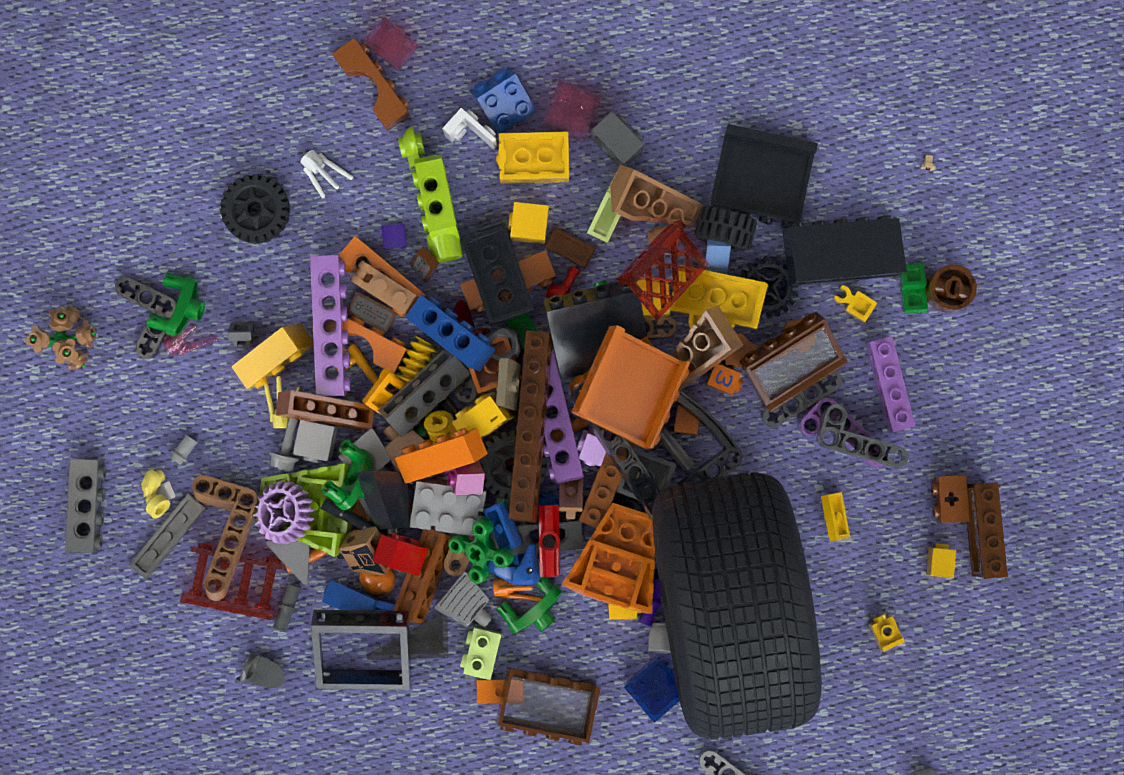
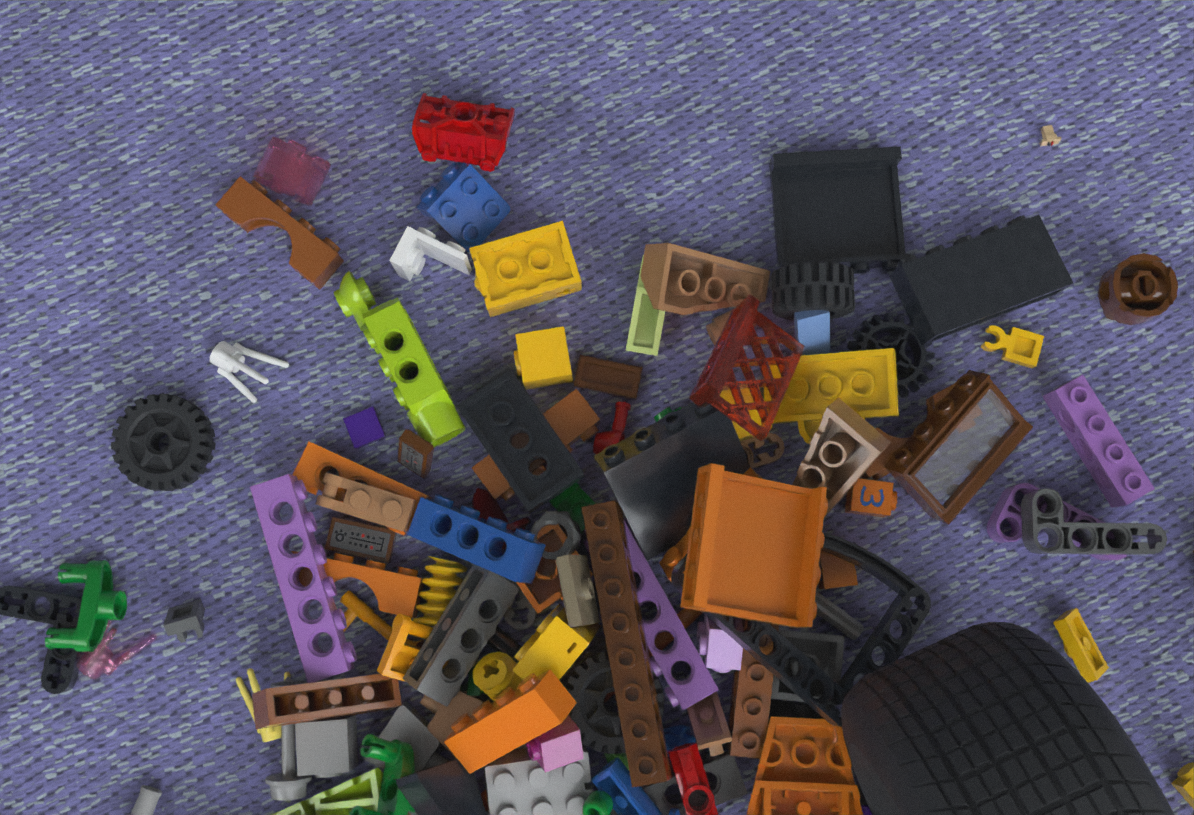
camera: 15 degrees left, 5 degrees down
yellow wedge [231,323,314,389] -> none
clear pink brick [542,79,602,144] -> none
dark grey brick [591,111,644,167] -> none
dark grey beam [762,371,842,428] -> none
green slope [900,263,928,314] -> none
none -> red piece [412,93,515,172]

